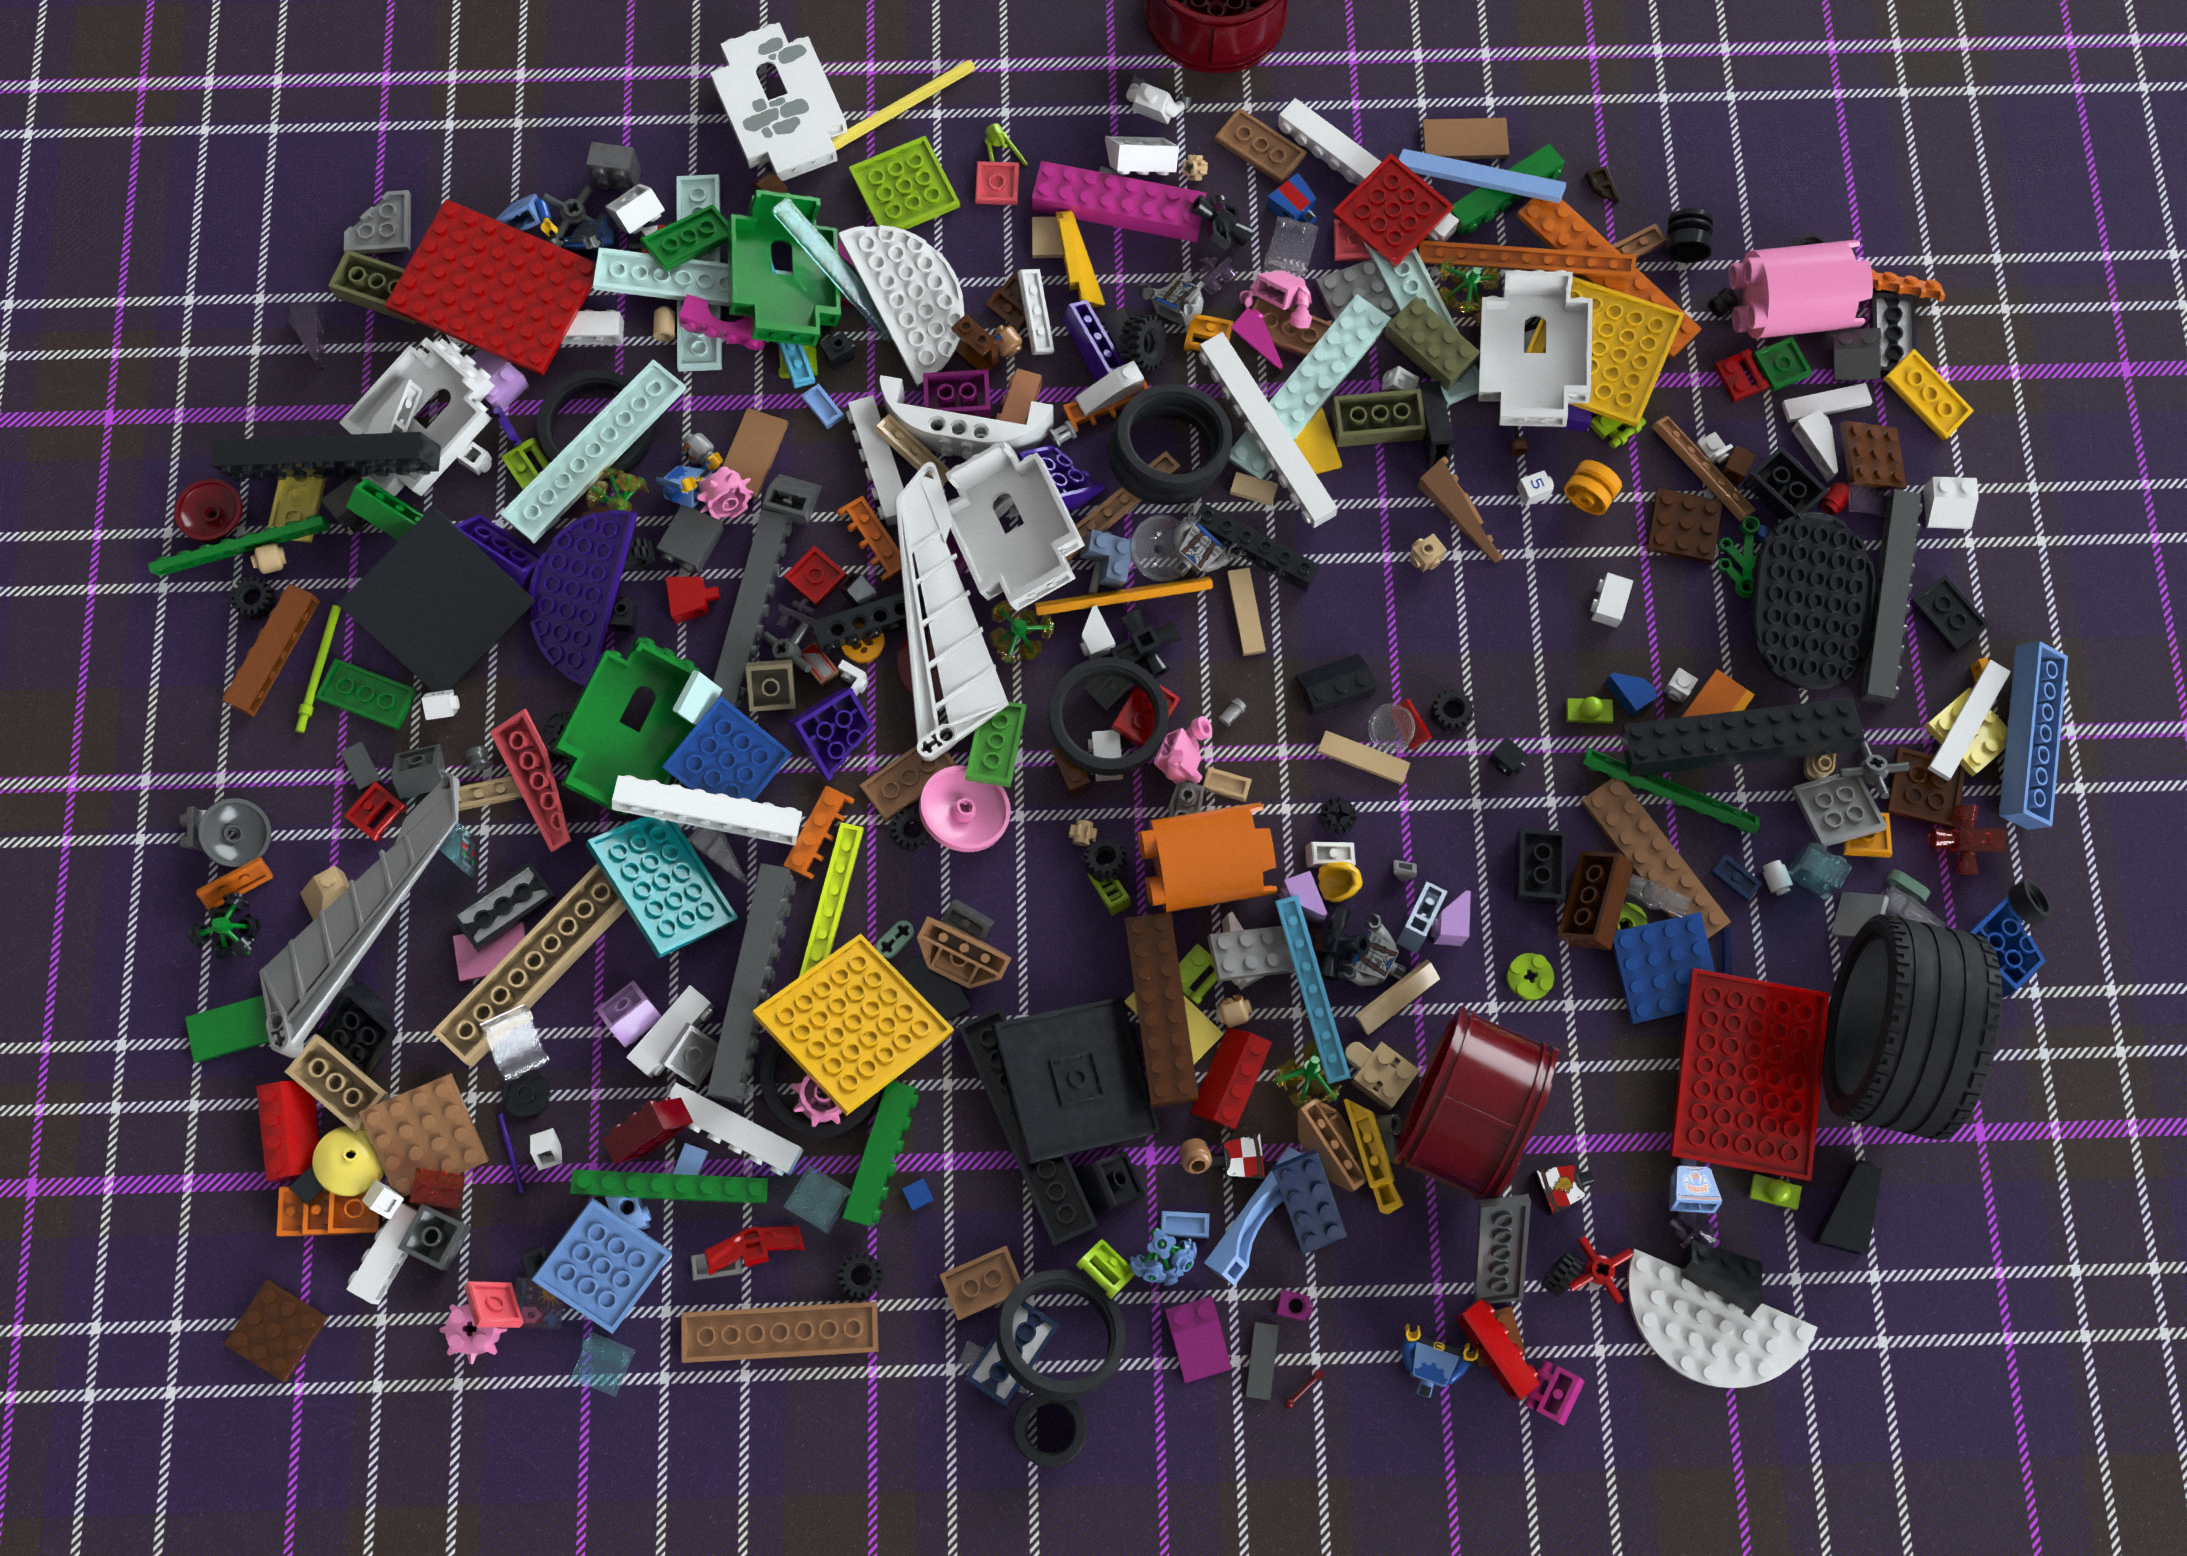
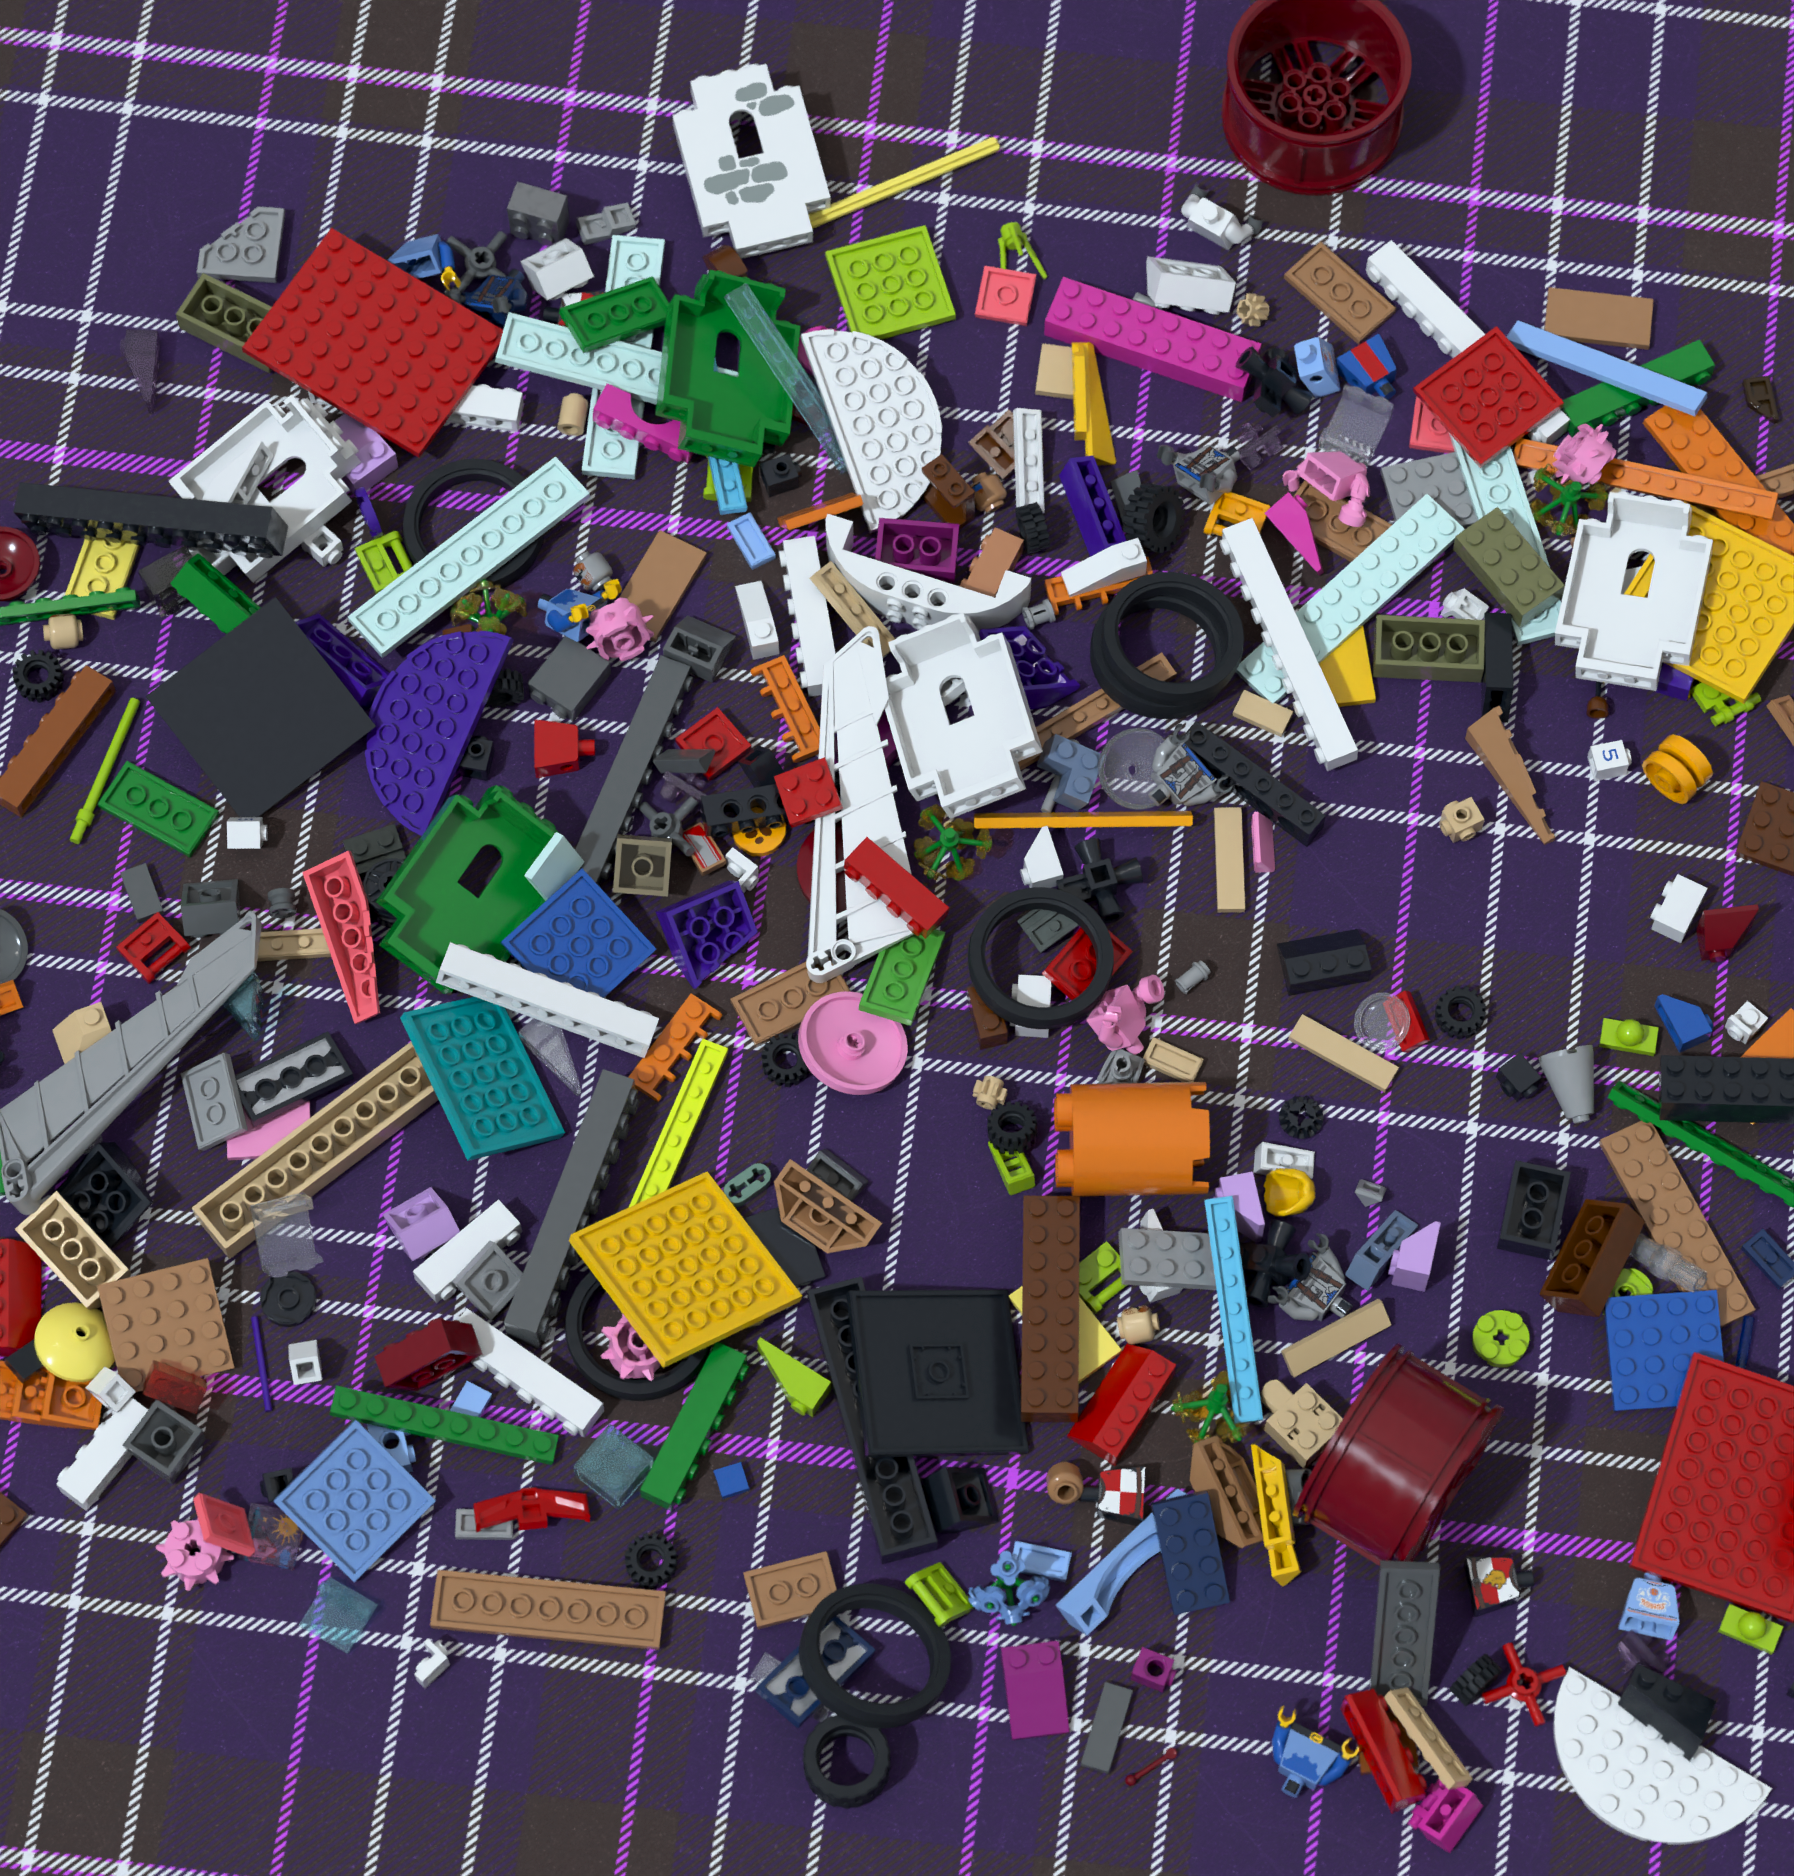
camera: 10 degrees right, 5 degrees down
none -> light grey tile [181,1053,248,1151]
none -> pearl dark grey plate [343,824,406,878]
none -> white bracket [414,1639,450,1688]
none -> light grey slope [576,203,636,245]
none -> dark grey slope [653,749,715,773]
none -> white slope [735,581,779,660]
none -> lime slope [757,1337,831,1417]
none -> red plate [774,757,843,828]
none -> orange tile [777,493,863,530]
none -> red brick [844,837,949,939]
none -> black tyre [1015,502,1050,554]
none -> bright pink slope [1251,812,1275,873]
none -> light blue torso [1294,337,1340,398]
none -> tan plate [1384,1687,1473,1790]
none -> light grey cone [1538,1045,1594,1124]
none -> bright pink brick [1552,423,1616,485]
none -> dark red slope [1696,904,1759,963]

